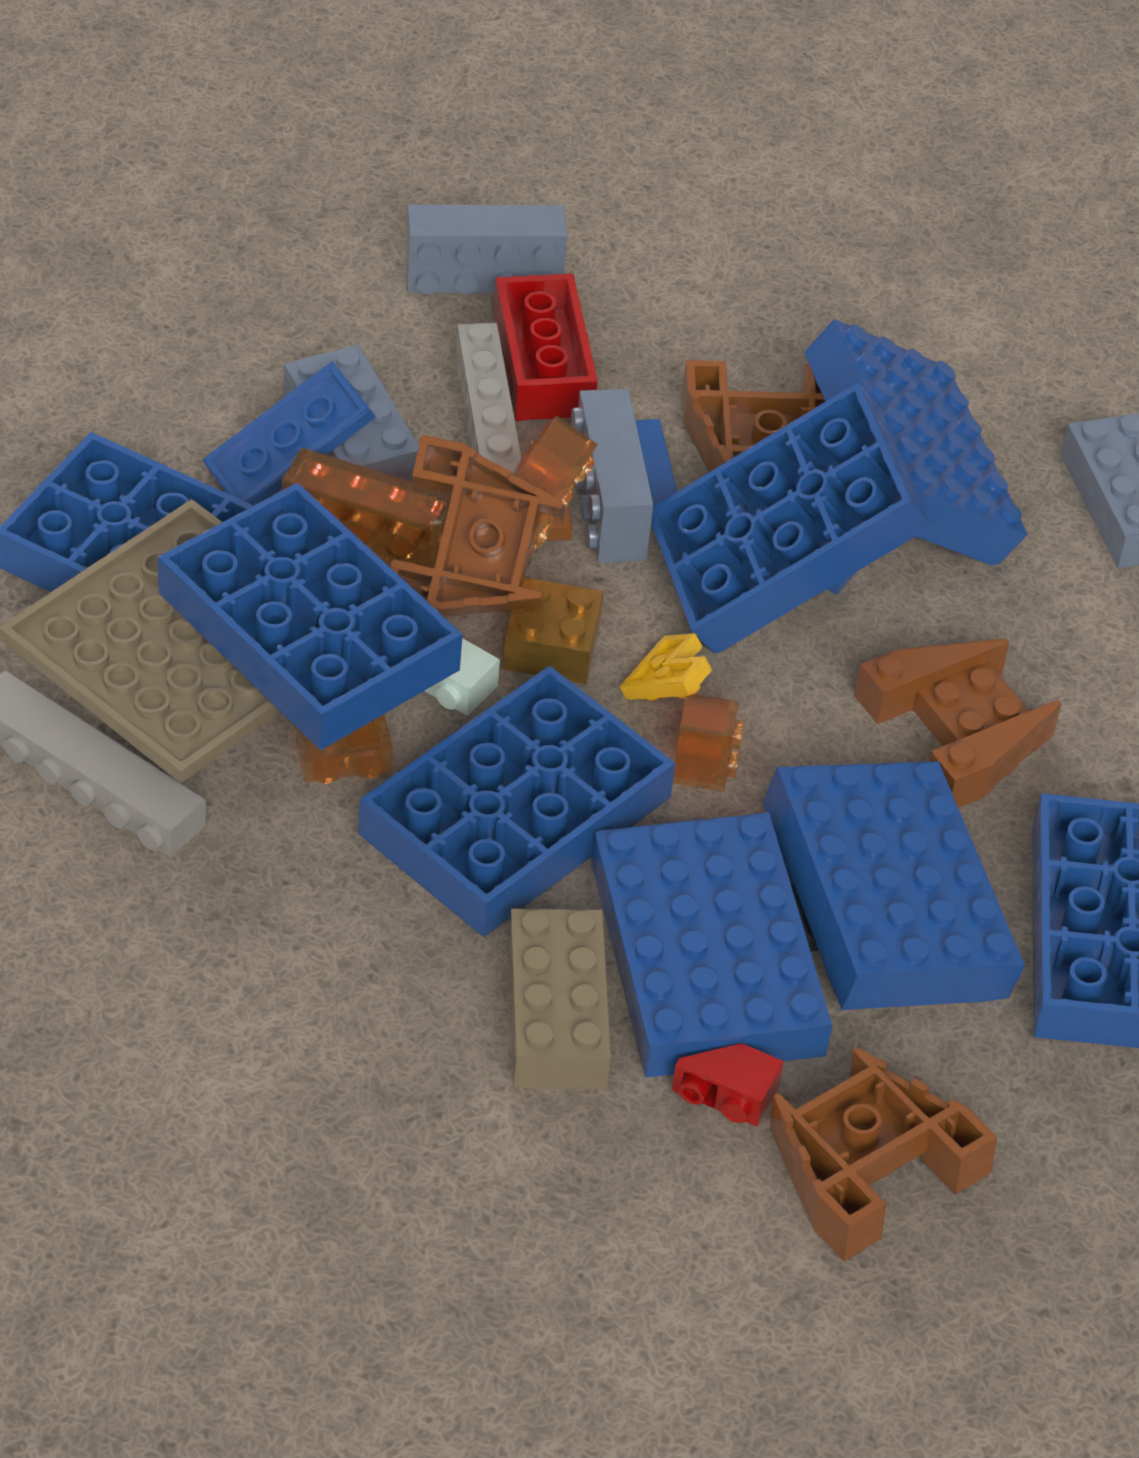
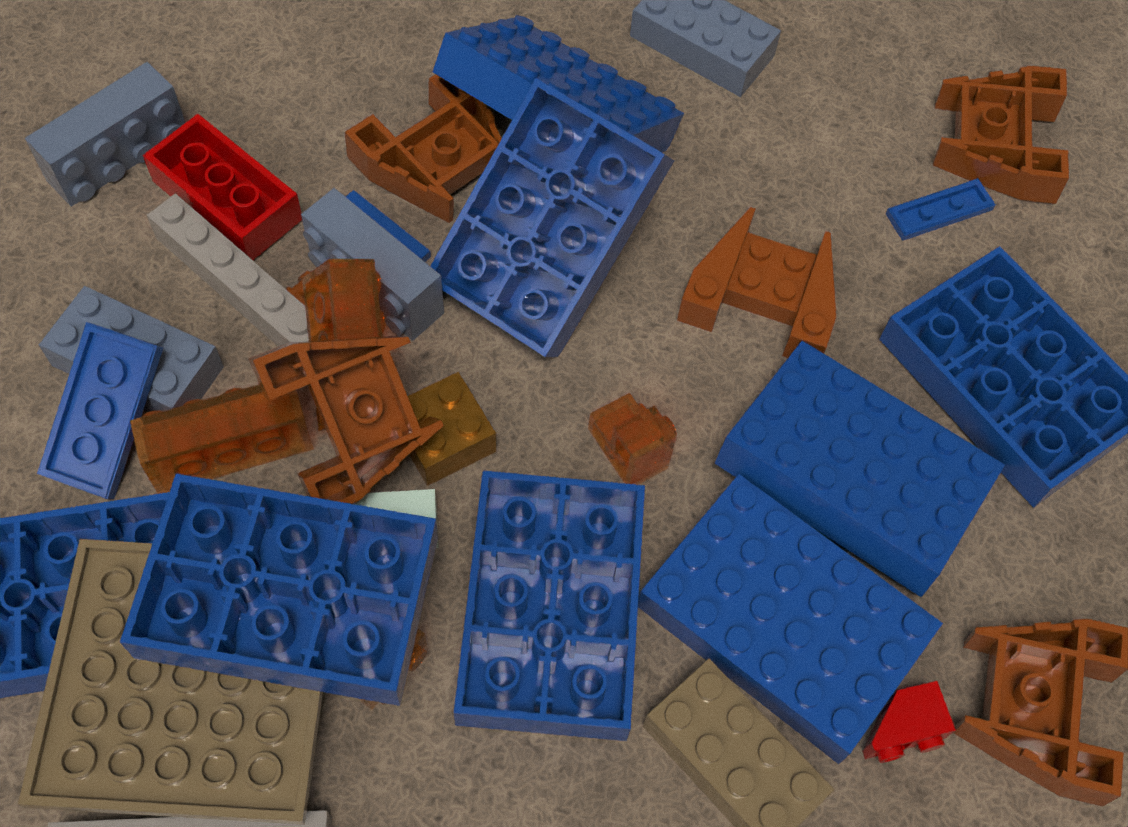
camera: 40 degrees left, 15 degrees up
yellow plate [619,633,712,701] -> none

